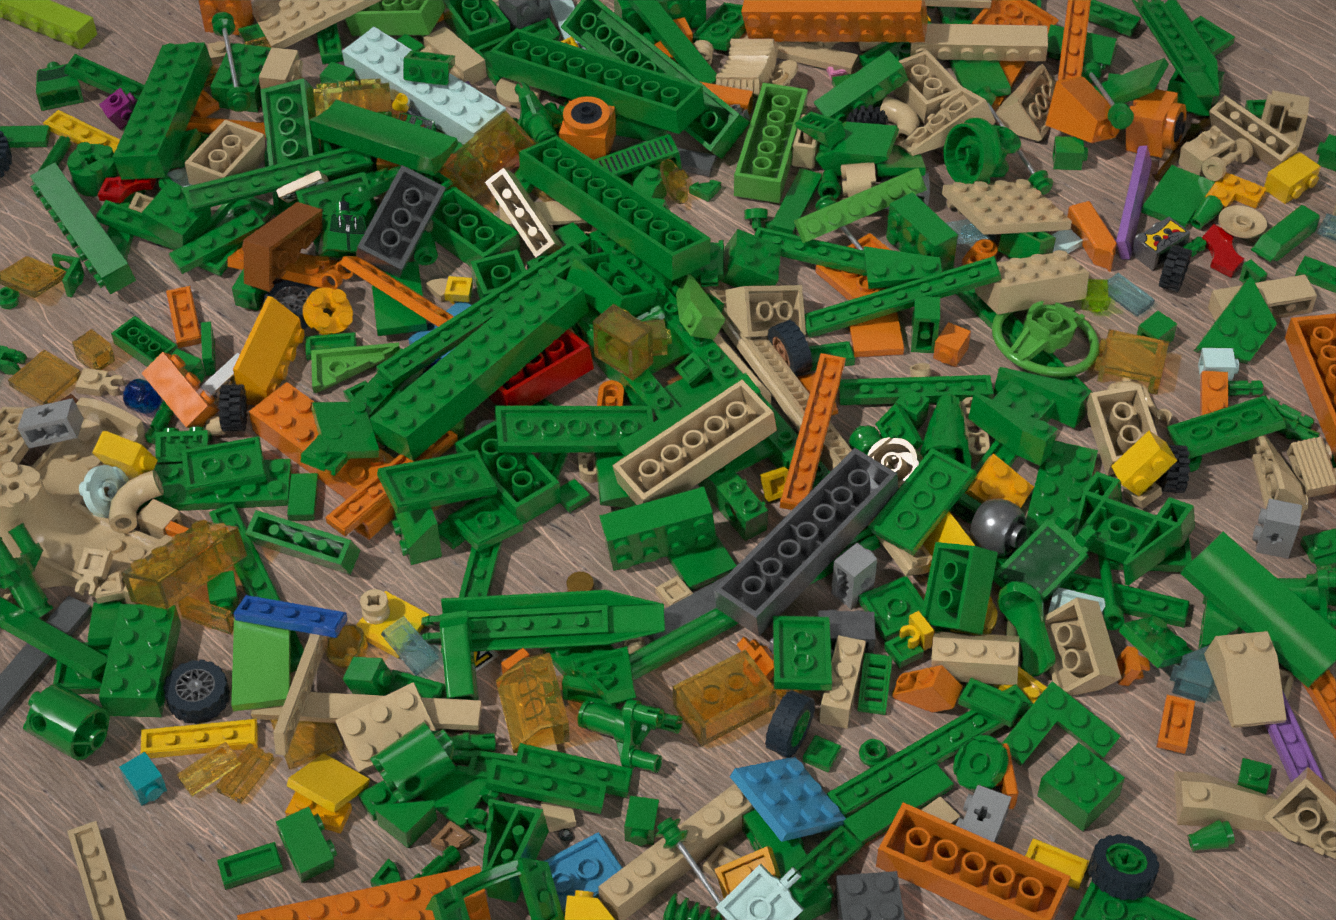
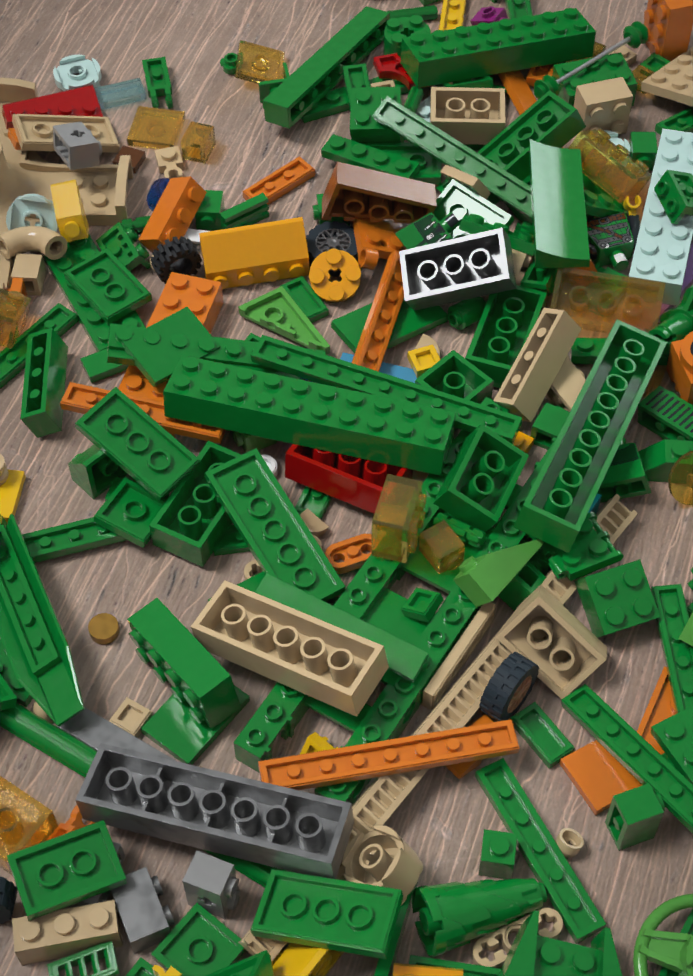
camera: 65 degrees right, 5 degrees up
green piece [111,316,178,367] -> none
green tile [560,478,590,513] -> none
green piece [849,426,882,455] -> none
green bracket [875,403,924,450] -> none
orange brick [933,322,971,367] -> none

